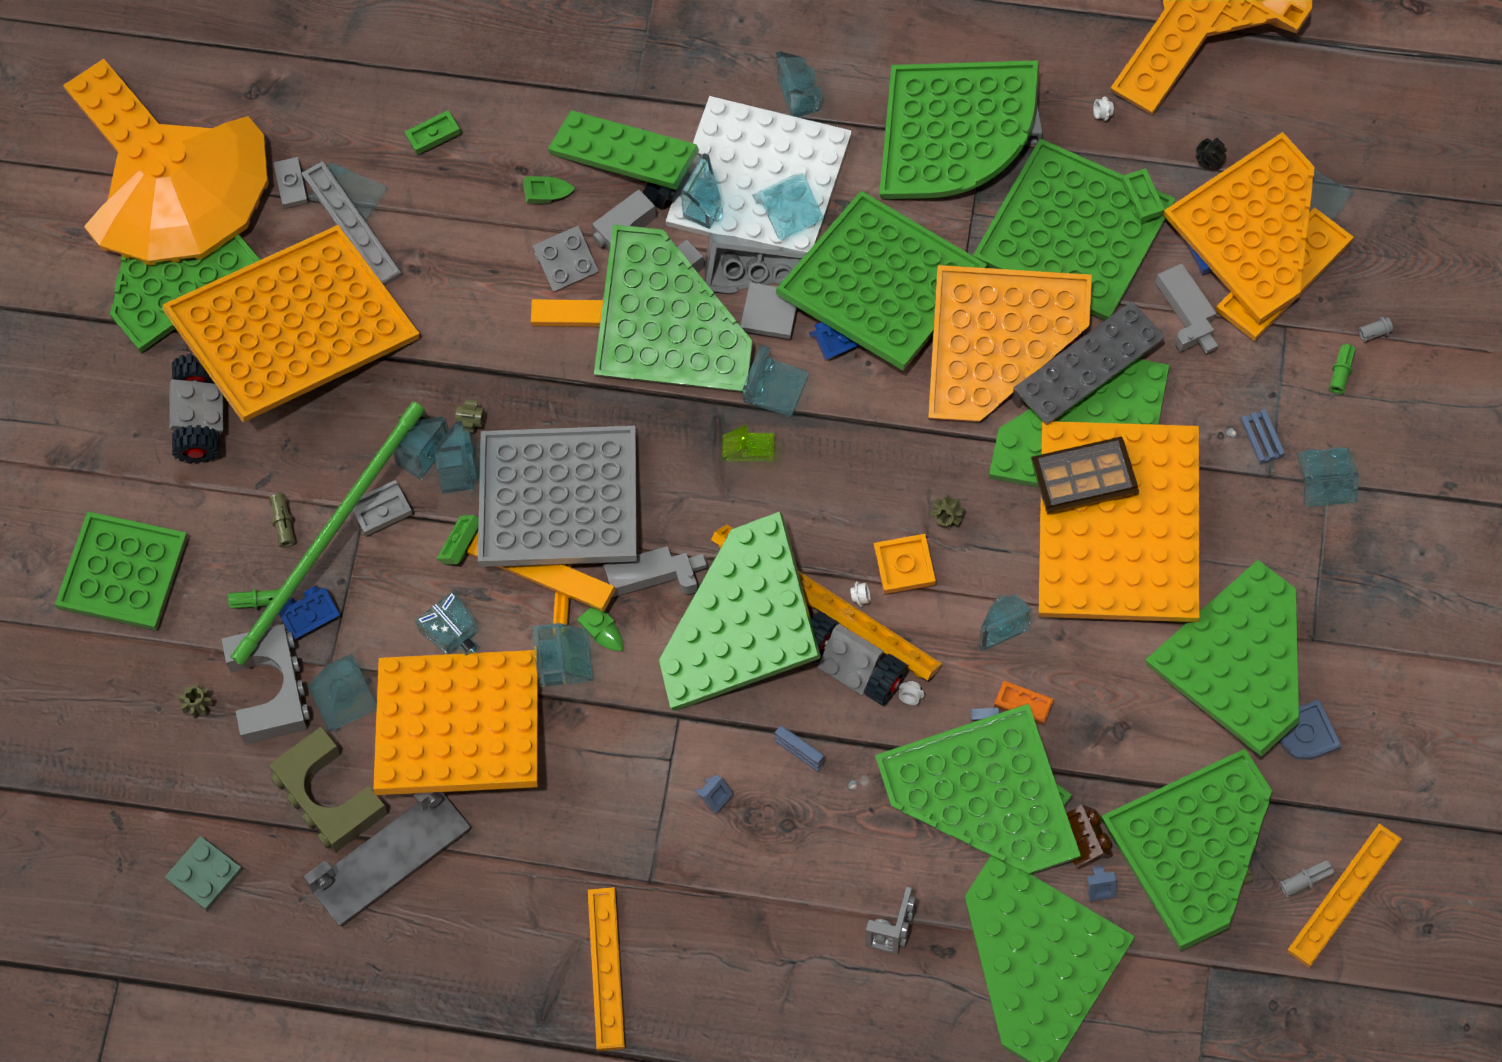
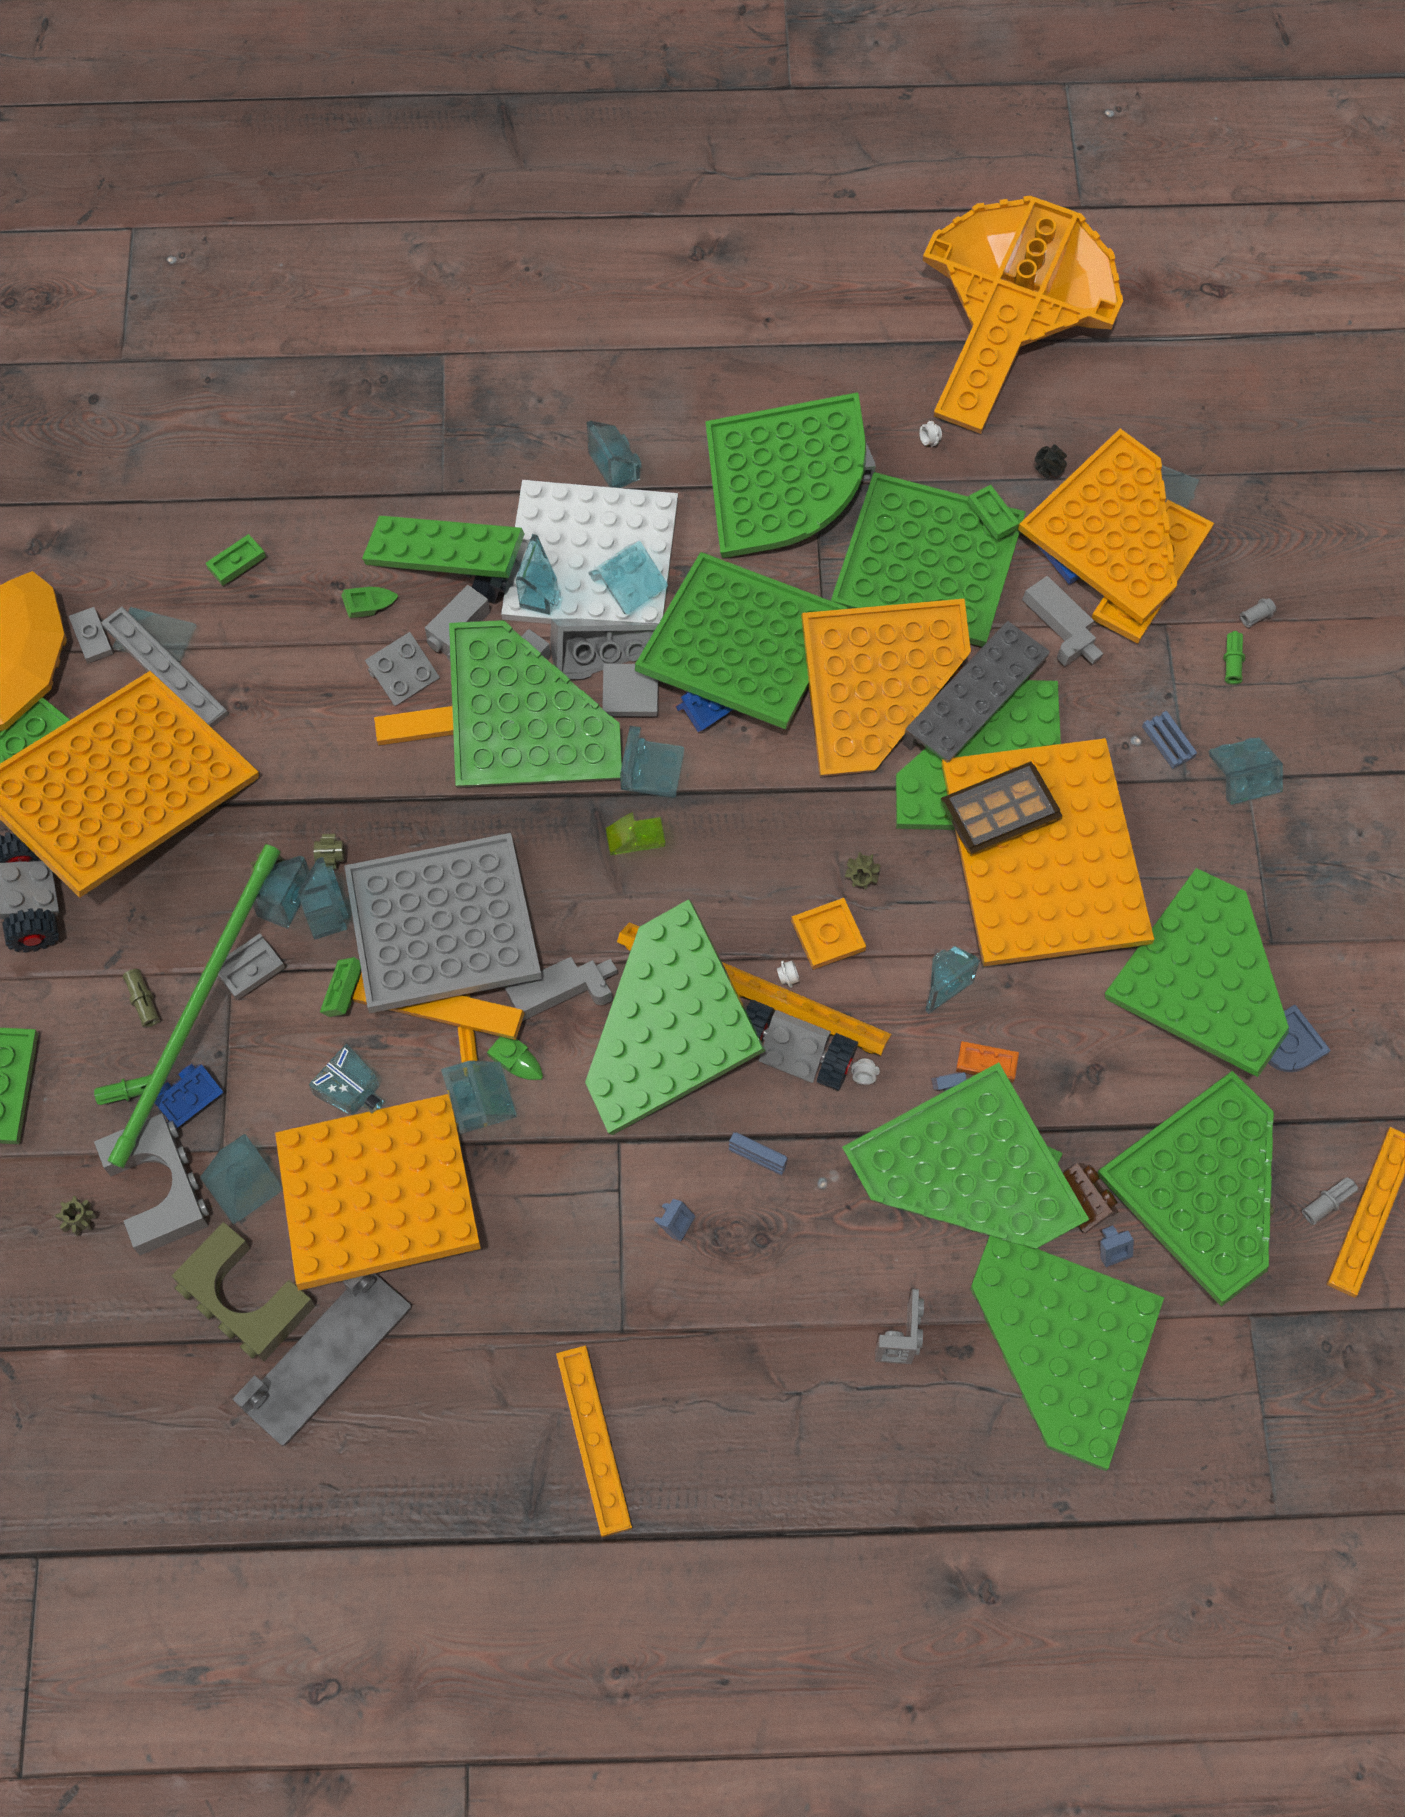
camera: 15 degrees left, 0 degrees up
sand green plate [165,836,243,911] -> none

